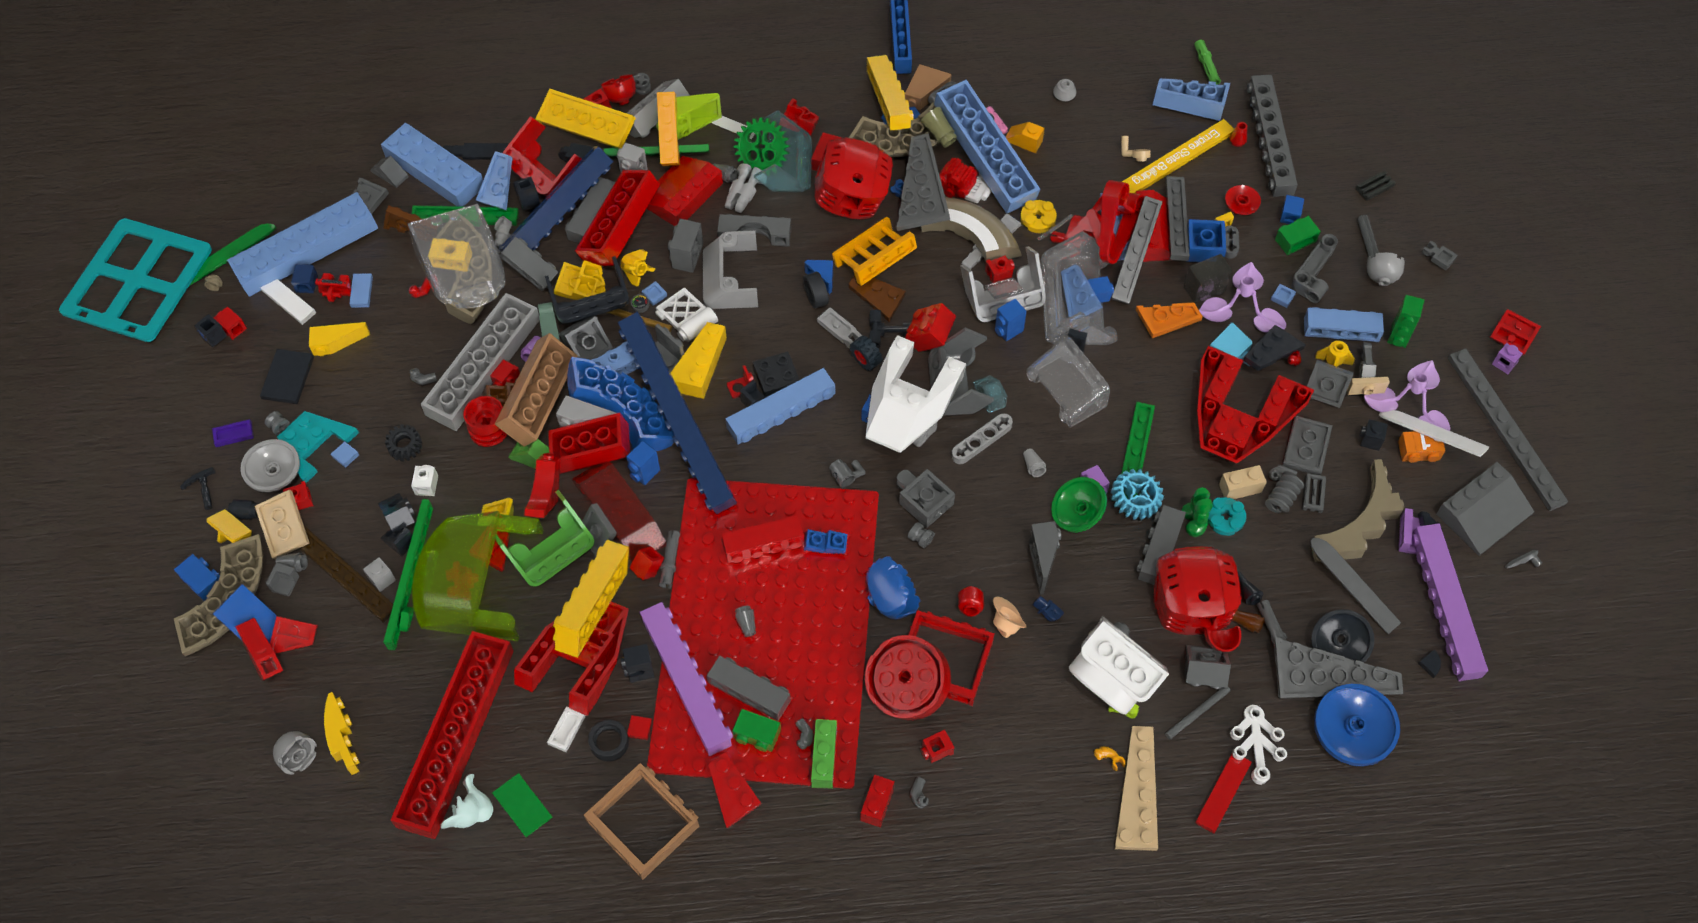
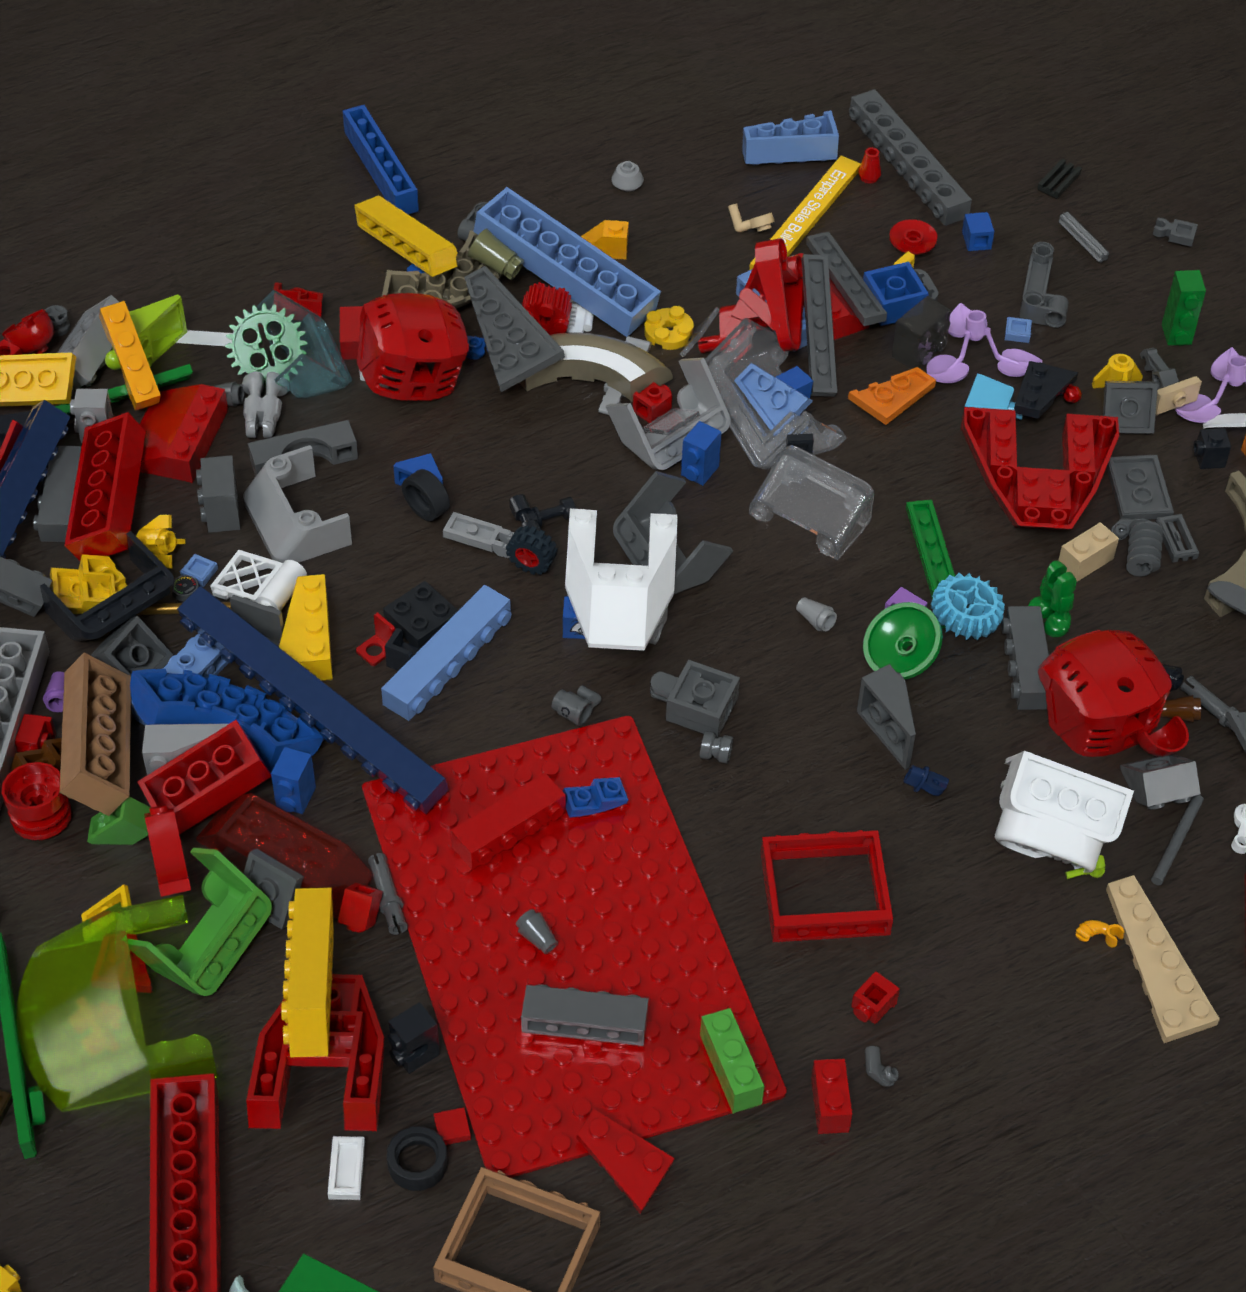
camera: 25 degrees left, 10 degrees down
sand green leg [538,302,561,342] -> none
medium lavender brick [640,602,733,756] -> none
green brick [733,709,781,752] -> none
dark grey arm [796,718,814,749] -> none
light orange fence [832,217,917,286] -> none
reddish brown wing [849,275,906,322] -> none
red brick [865,635,951,720] -> none
blue animal [866,556,920,619] -> none
medium nougat slope [905,64,951,110] -> none
red brick [905,303,956,352] -> none
light grey beam [952,414,1013,464] -> none
red head [958,586,984,617] -> none
clear light blue slope [973,375,1007,413] -> none
light nougat piece [993,597,1026,638] -> none
bright green pin [1194,40,1221,85] -> none
teal plate [1208,498,1246,536] -> none
green brick [1275,216,1321,255] -> none
medium blue brick [1304,307,1384,342] -> none
light grey cylinder [1366,252,1405,286] -> none

